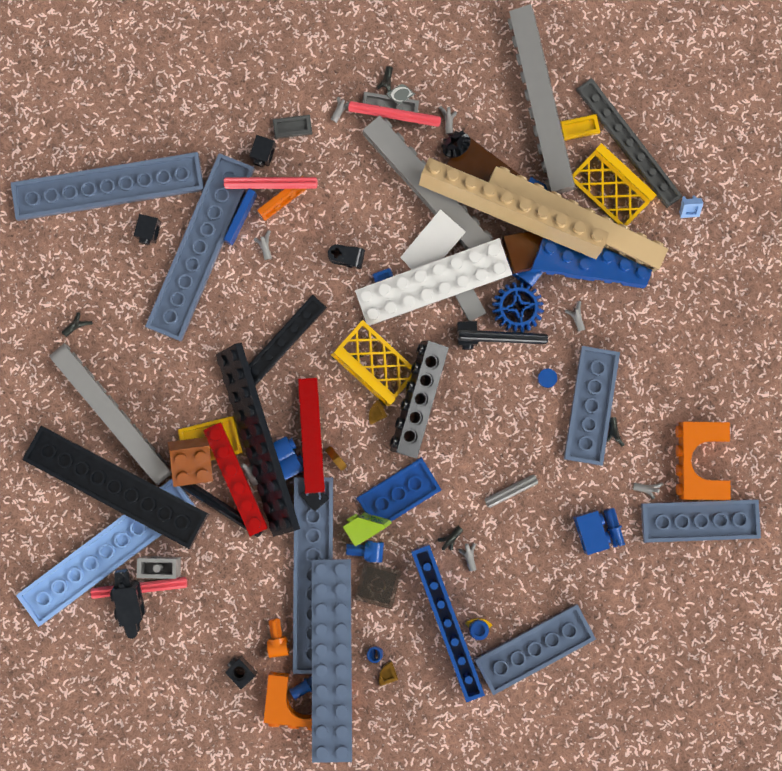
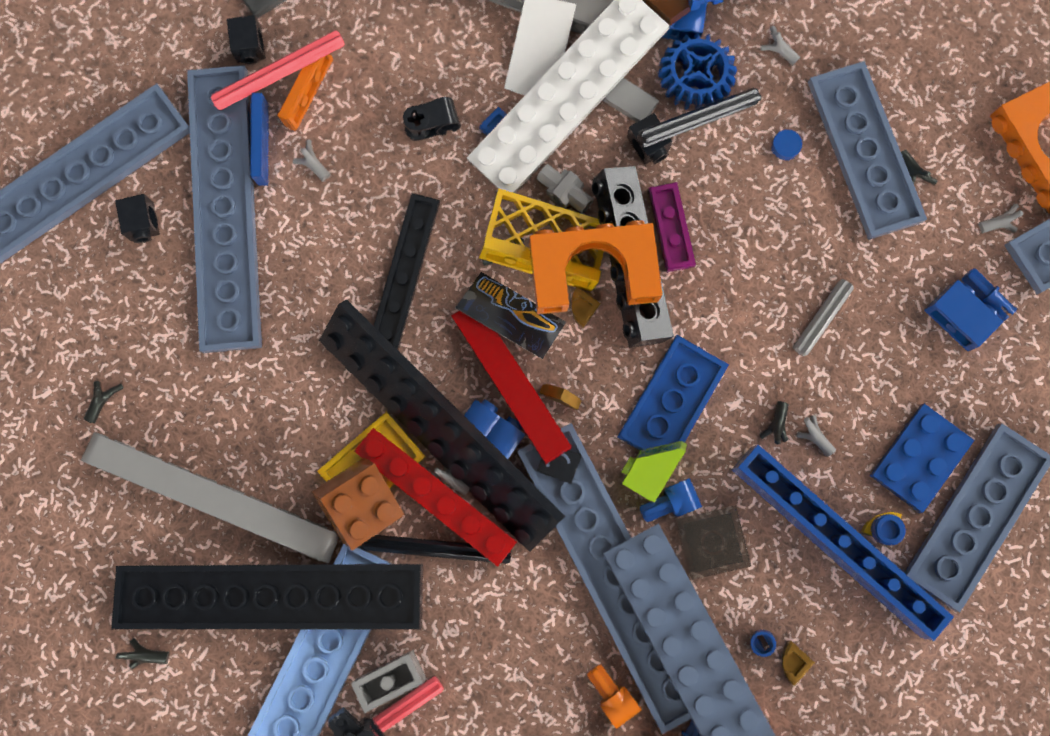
camera: 25 degrees left, 5 degrees down
none -> pearl dark grey bar [115,638,169,669]
none -> black sticker [455,272,566,359]
none -> orange arch [529,220,663,314]
none -> light grey axle [537,164,594,214]
none -> magenta tile [648,182,696,273]
none -> blue plate [870,403,975,513]

